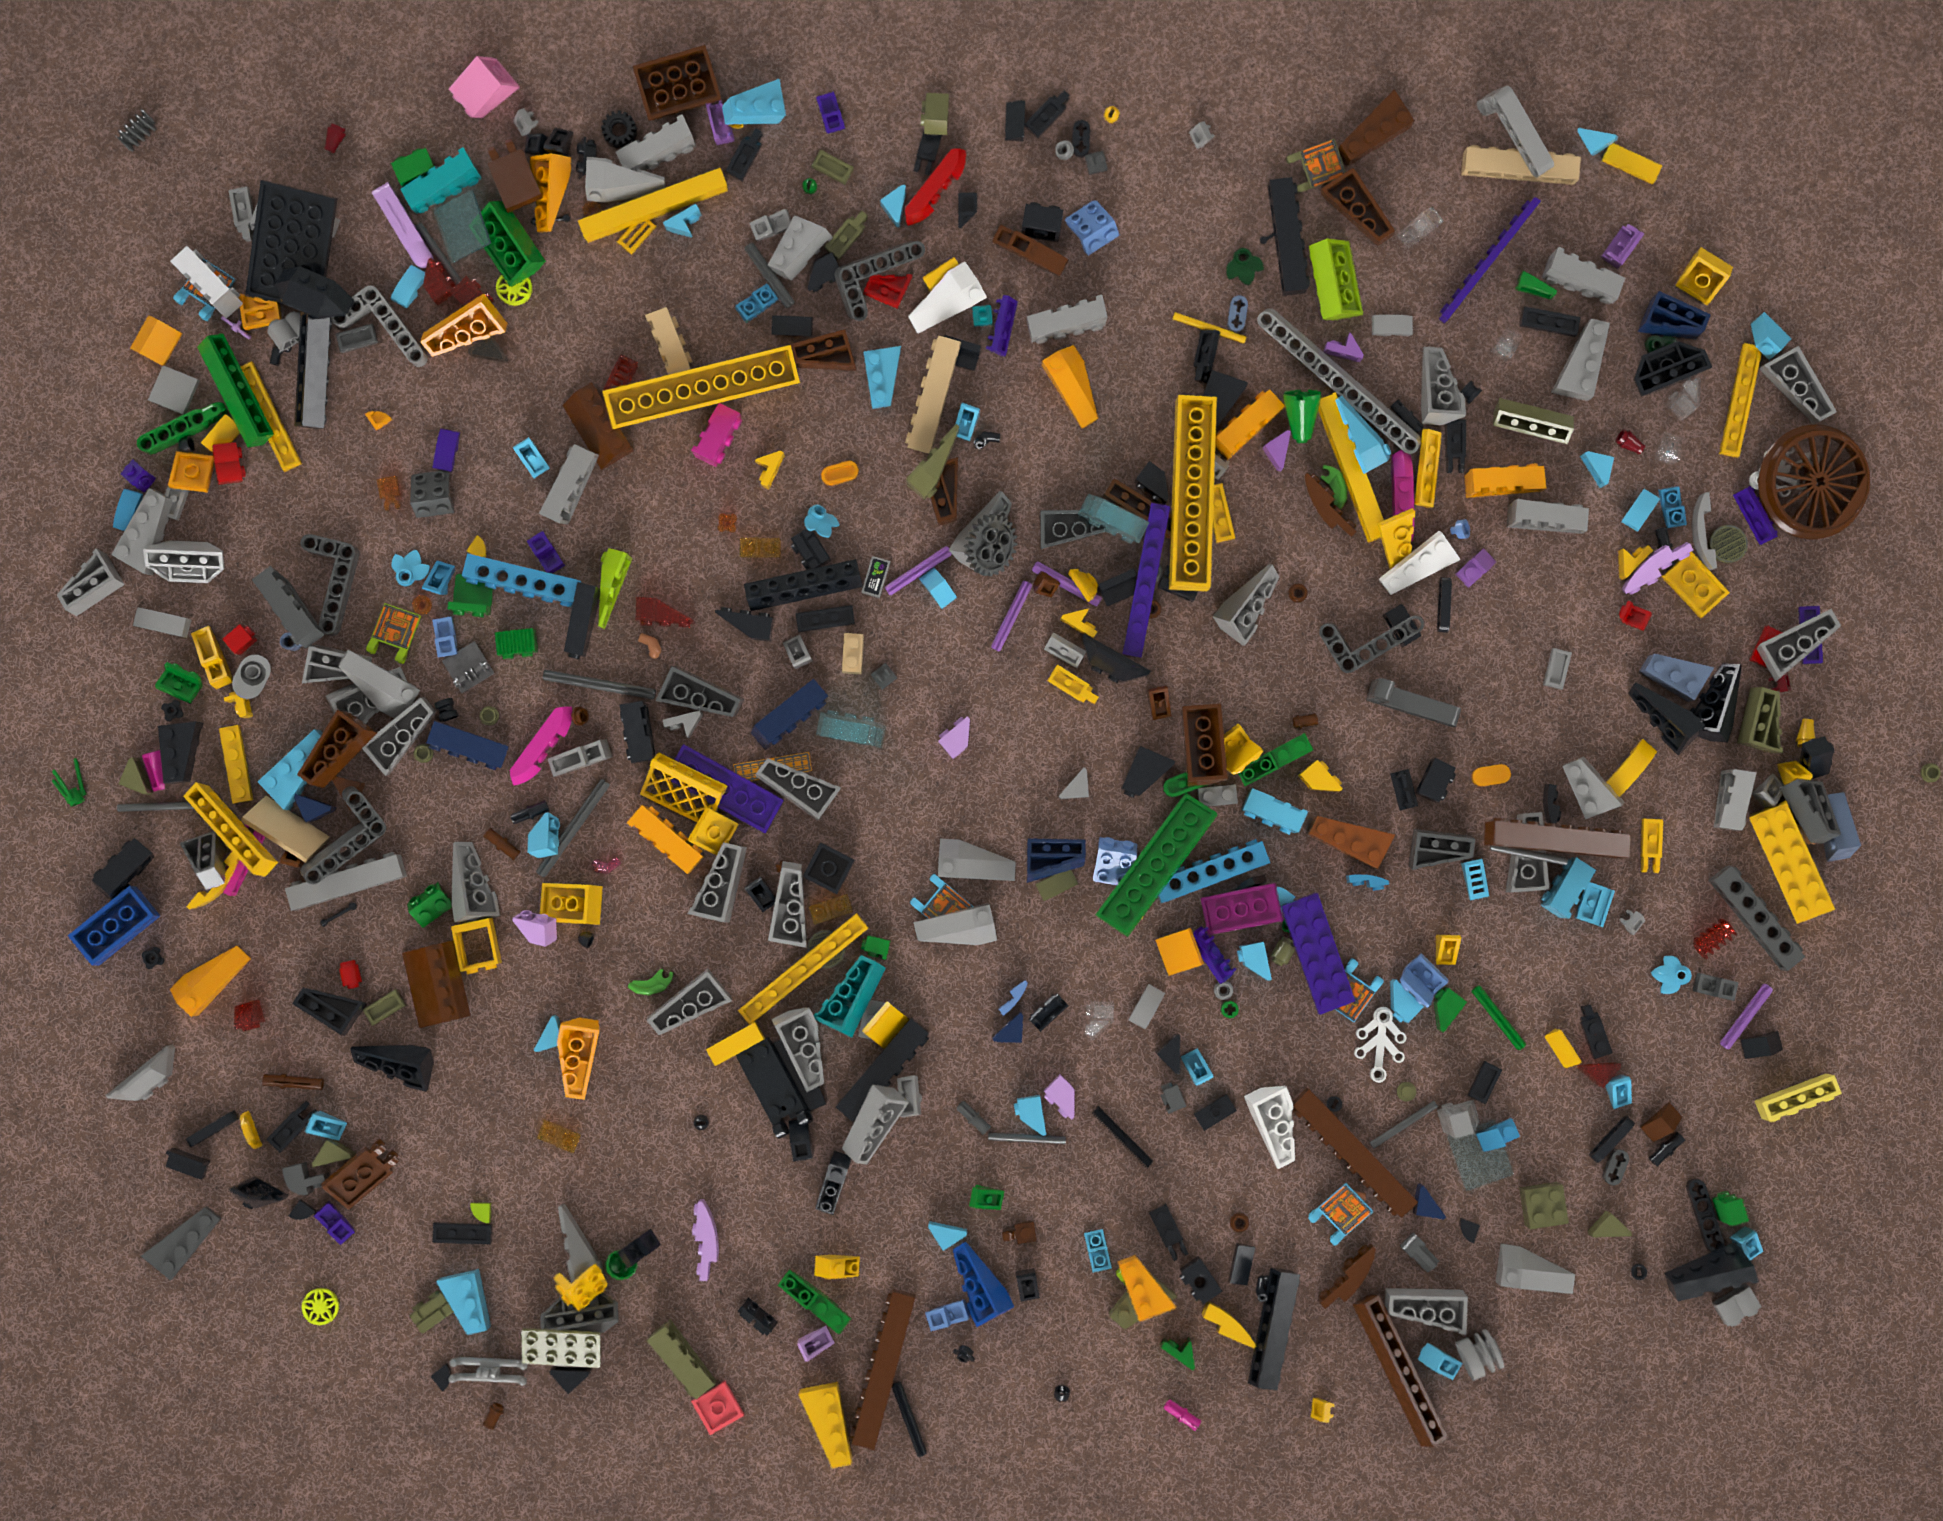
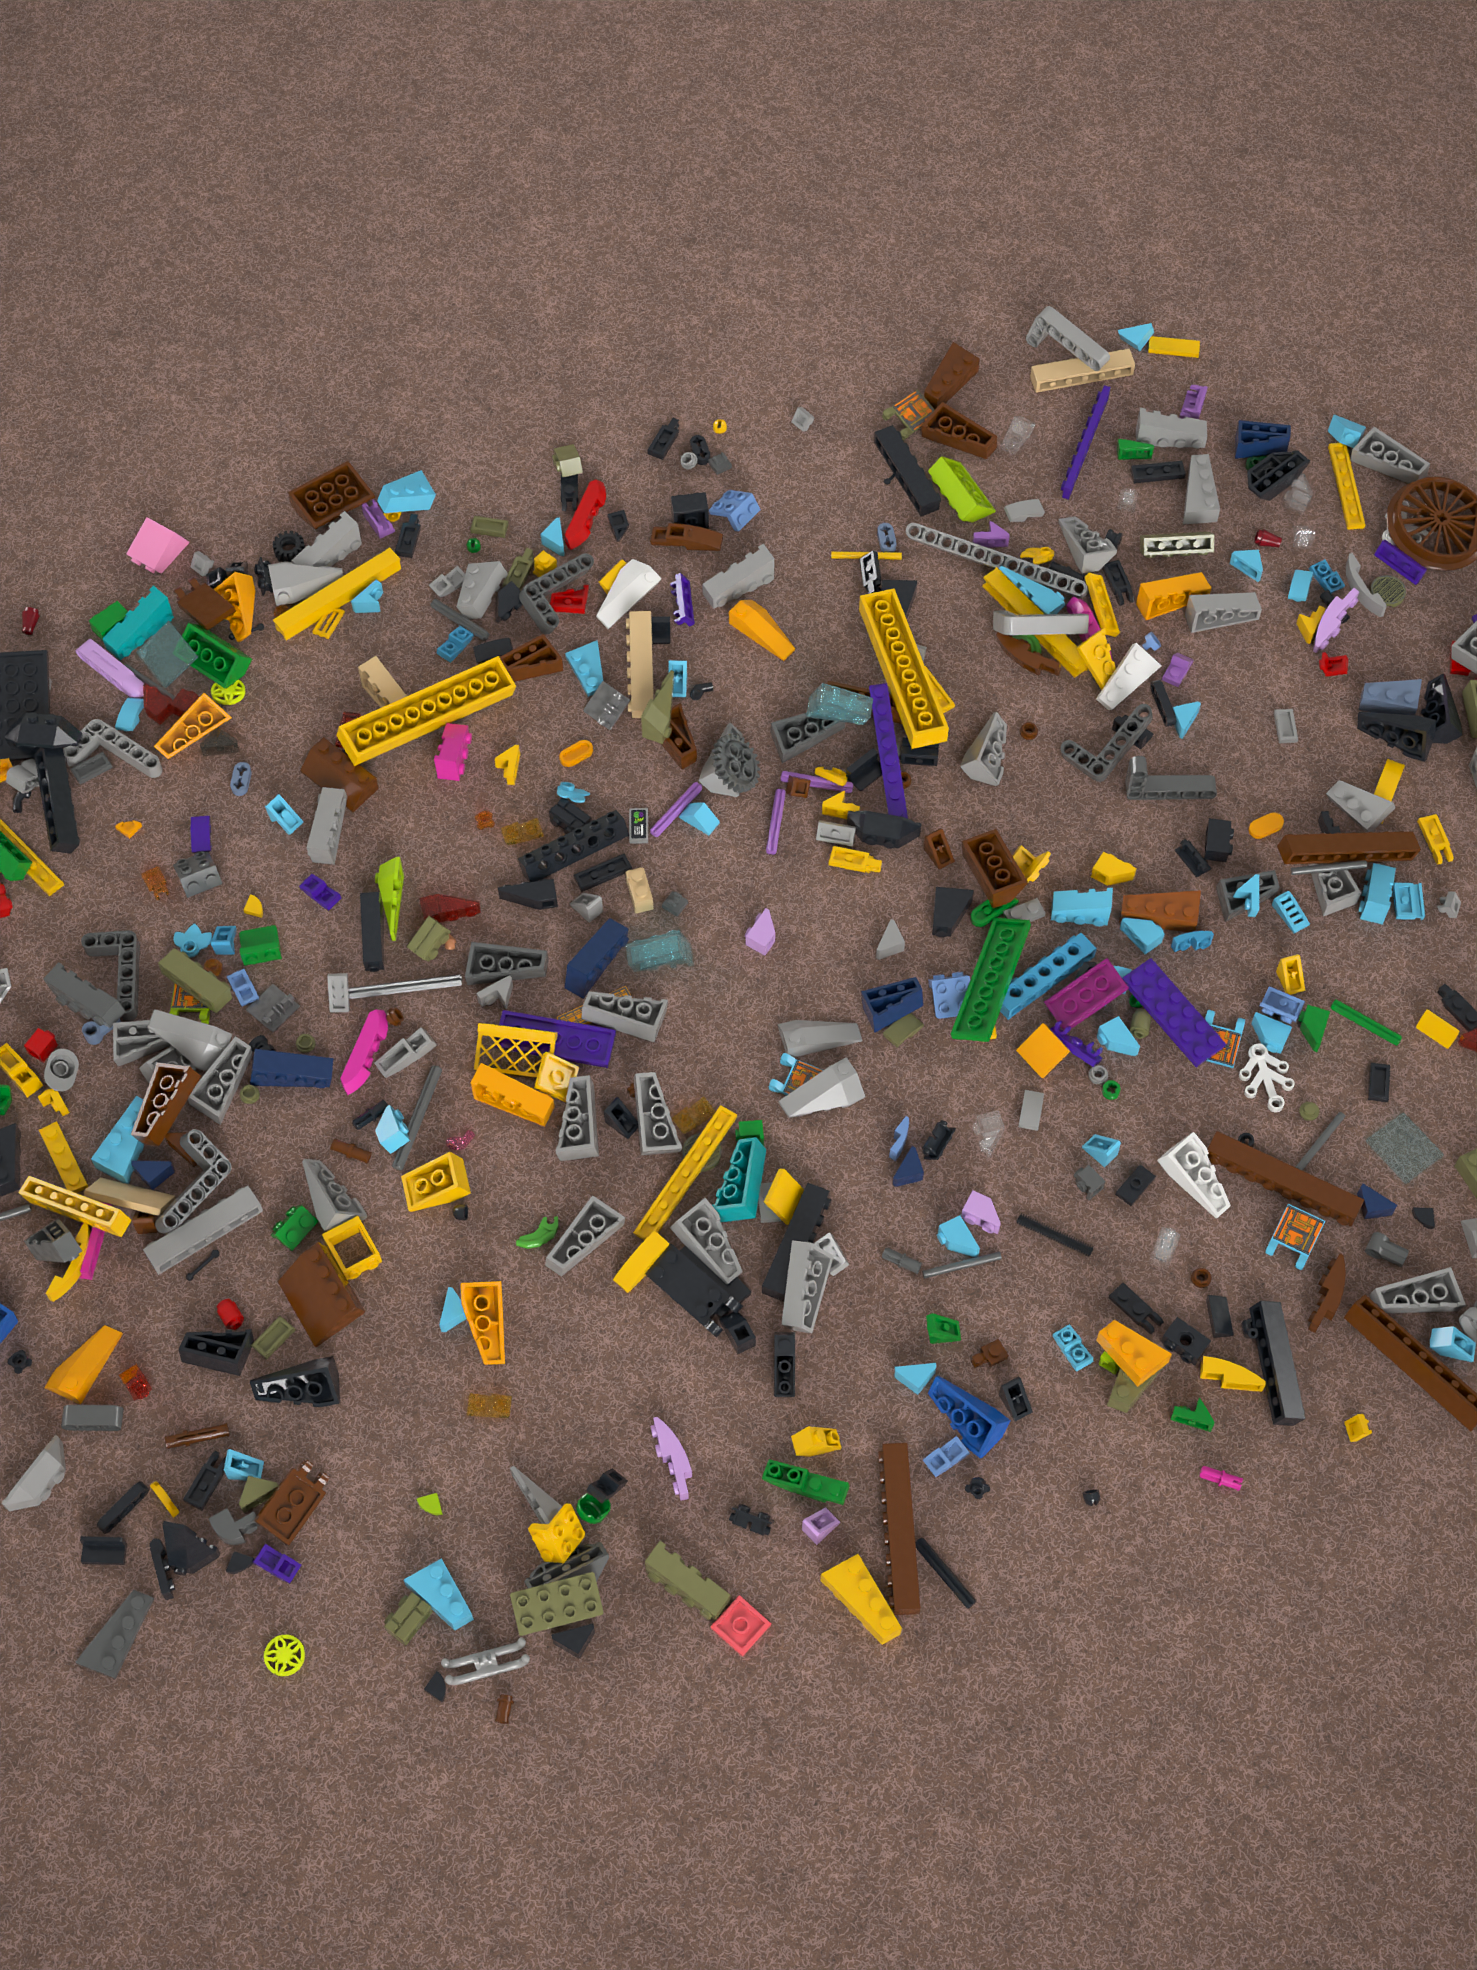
camera: 15 degrees left, 25 degrees down
black tile [432,1222,492,1245] -> none
dark azure brick [462,553,582,607] -> none
green brick [495,628,538,660] -> none
lavender slope [513,910,557,947] -> none
black wedge [619,701,656,764] -> none
black hinge [693,1114,709,1130] -> none
black brick [802,842,856,894] -> none
dark purple slope [816,92,845,134] -> none
teal tile [972,305,993,327] -> none
black slope [1005,100,1025,141] -> none
black slope [1135,461,1169,504] -> none
black slope [1156,1034,1180,1074] -> none
light orange wedge [1215,389,1285,460] -> none
dark green plate [1226,248,1264,286] -> none
green slope [1238,733,1314,786] -> none
medium lavender slope [1262,430,1291,471] -> none
green cone [1283,389,1322,443] -> none
reddish brown pin [1293,713,1318,730] -> none
light grey wedge [1437,1100,1480,1139] -> none
dark azure slope [1475,1118,1520,1152] -> none
yellow tile [1661,551,1730,619] -> none
yellow slope [1675,247,1733,305] -> none
none -> dark grey beam [61,1405,124,1431]
none -> black hinge [149,1538,176,1600]
none -> olive brick [158,948,232,1013]
none -> sand blue beam [230,762,252,796]
none -> light grey tile [327,973,350,1012]
none -> olive brick [407,916,451,962]
none -> yellow brick [533,550,557,577]
none -> flat silver hinge [583,681,630,730]
none -> light grey beam [993,610,1089,635]
none -> yellow plate [1020,547,1054,565]
none -> medium azure slope [1120,918,1164,954]
none -> clear slope [1149,1227,1181,1270]
none -> medium azure slope [1173,702,1201,739]
none -> medium azure slope [1233,874,1259,917]

